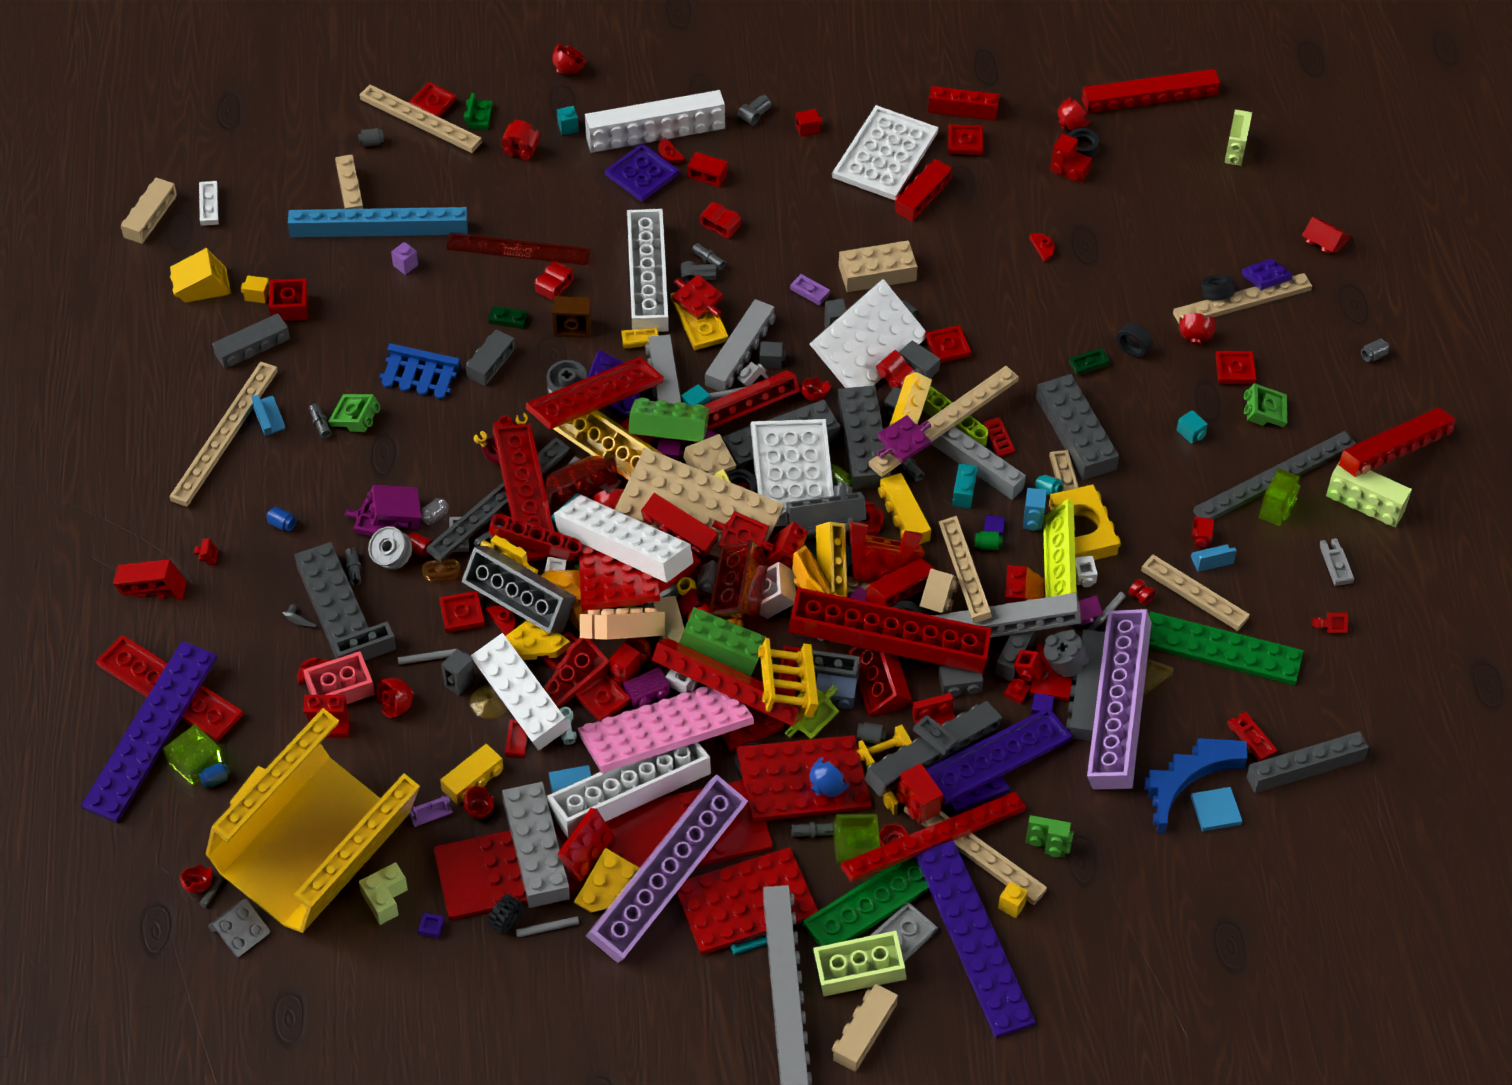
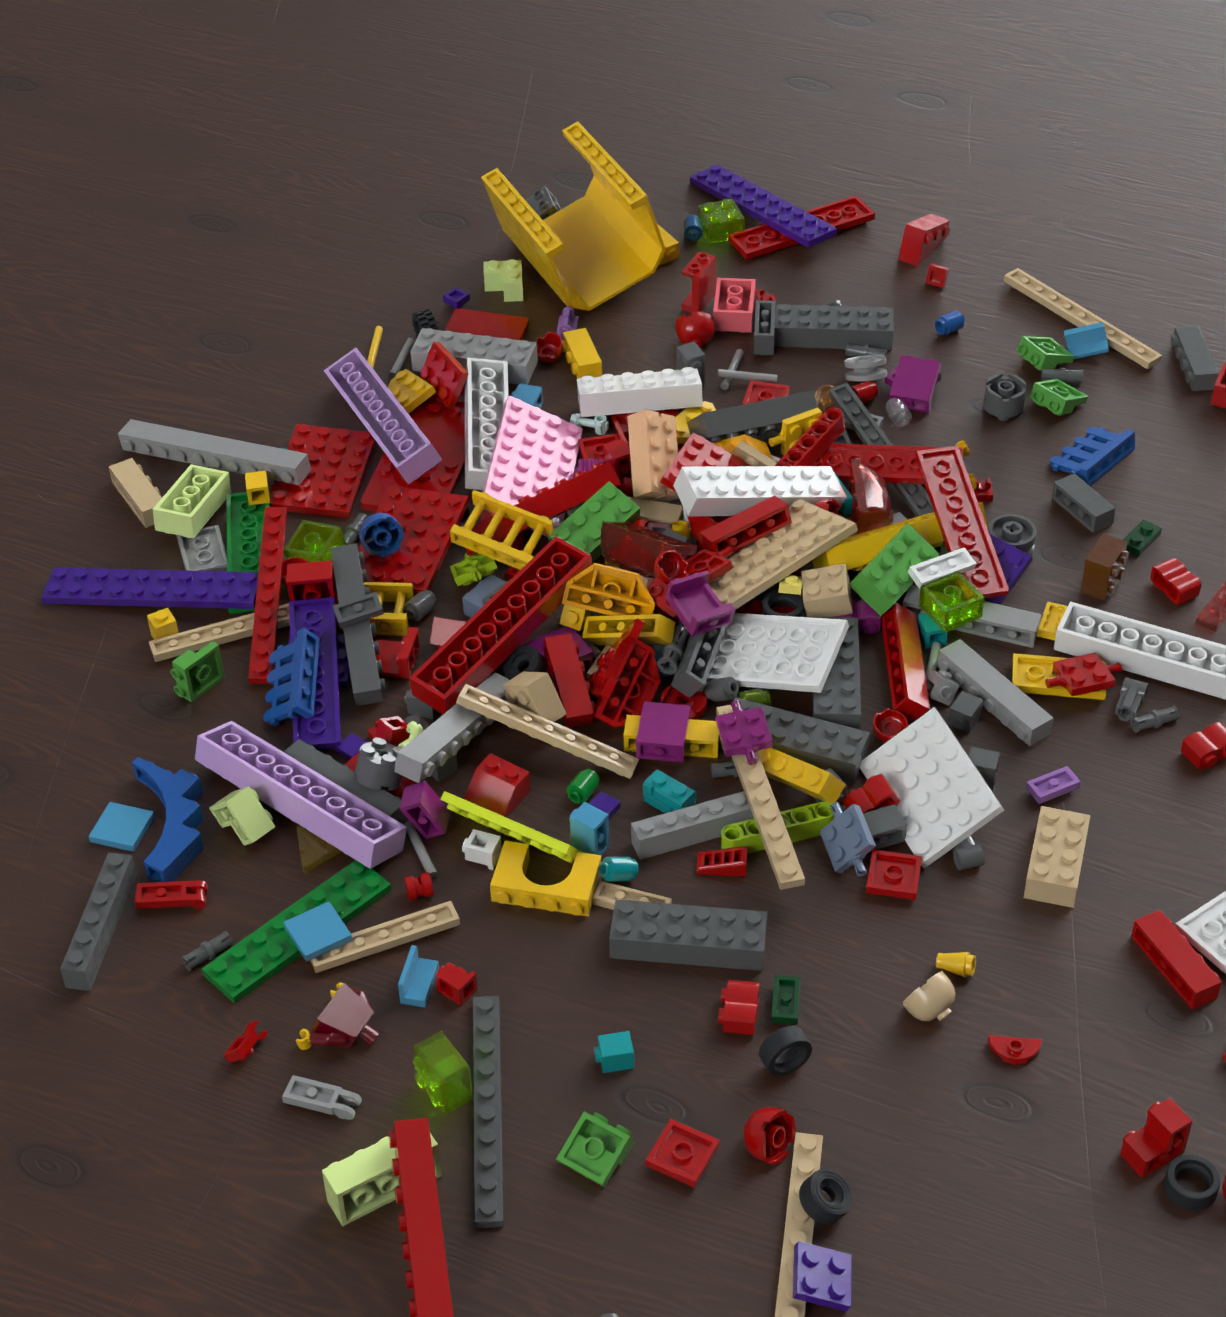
camera: 120 degrees right, 10 degrees down
none -> dark grey pin [181,931,234,971]
none -> yellowish green brick [209,786,275,845]
none -> yellow brick [245,471,270,505]
none -> blue fence [263,628,320,727]
none -> dark azure tile [283,902,353,962]
none -> torso [295,982,380,1050]
none -> yellow bar [367,326,383,368]
none -> yellowish green arm [398,721,423,747]
none -> magenta panel [636,701,690,763]
none -> red hair [654,550,688,584]
none -> magenta panel [665,571,736,636]
none -> light grey bar [717,369,777,383]
none -> red brick [718,980,760,1035]
none -> tan plate [733,441,776,466]
none -> sand blue plate [819,802,876,877]
none -> tan cylinder [903,971,956,1021]
none -> white plate [908,548,977,589]
none -> clear neon green brick [919,571,984,633]
none -> yellow cone [936,952,976,978]
none -> dark grey brick [983,374,1026,421]
none -> bright green plate [1017,336,1075,371]

